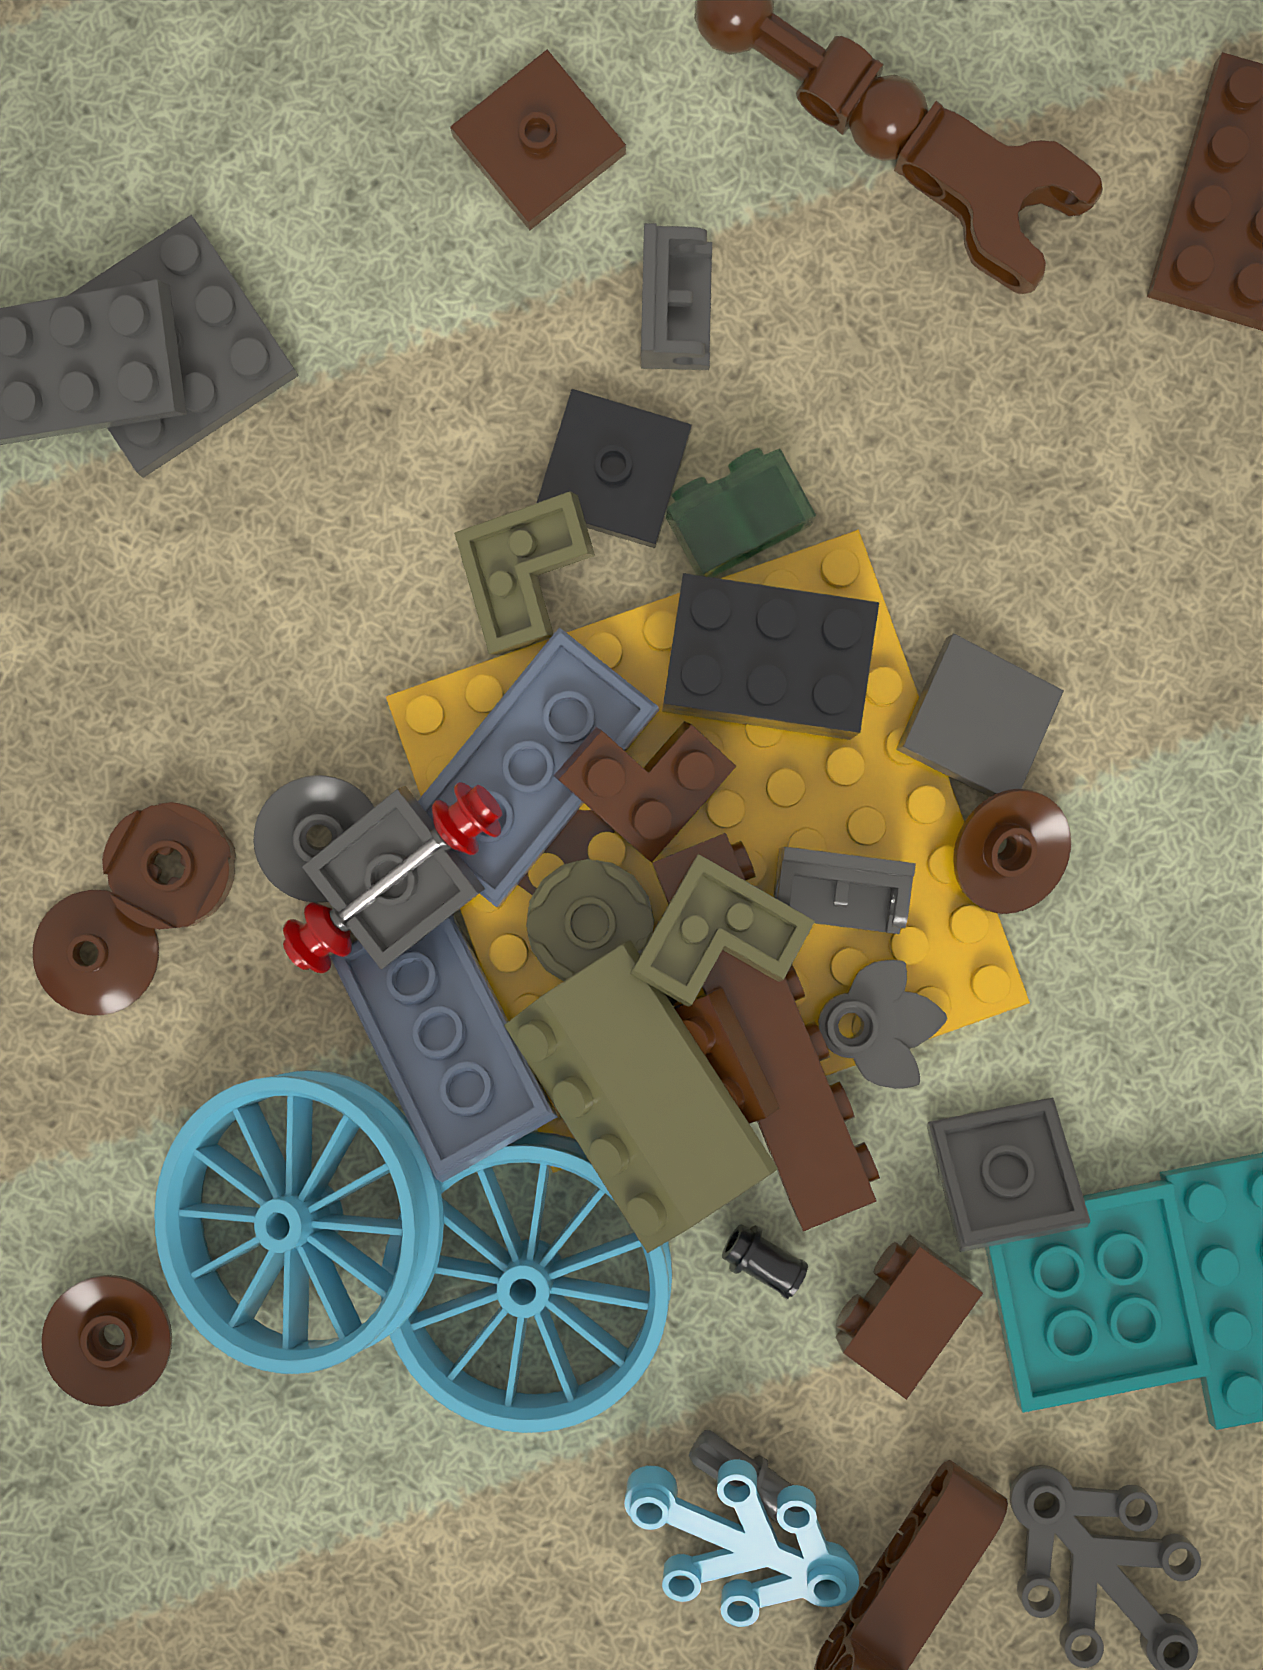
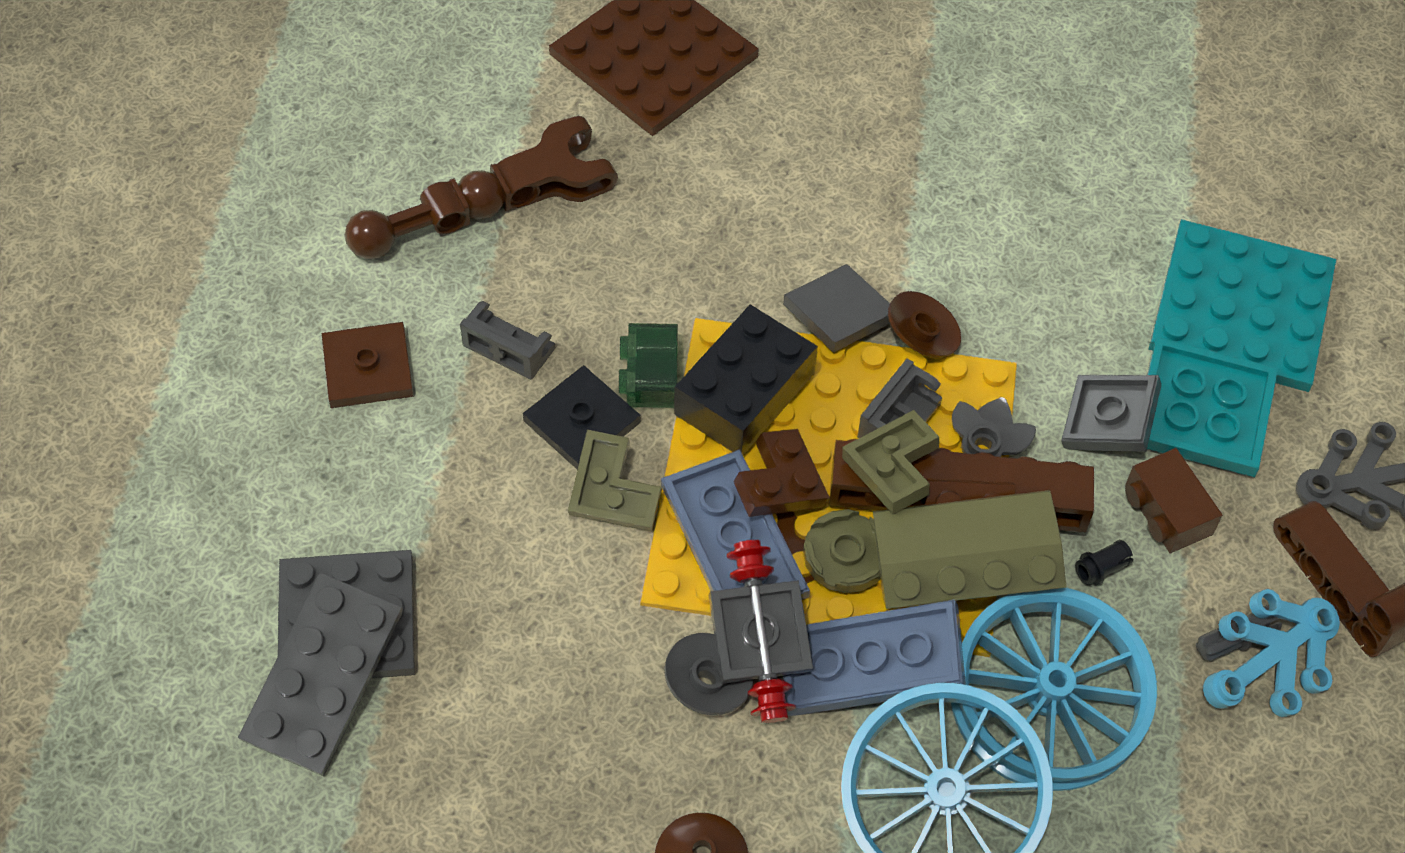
camera: 70 degrees left, 30 degrees down
reddish brown plate [102,802,236,930] -> none

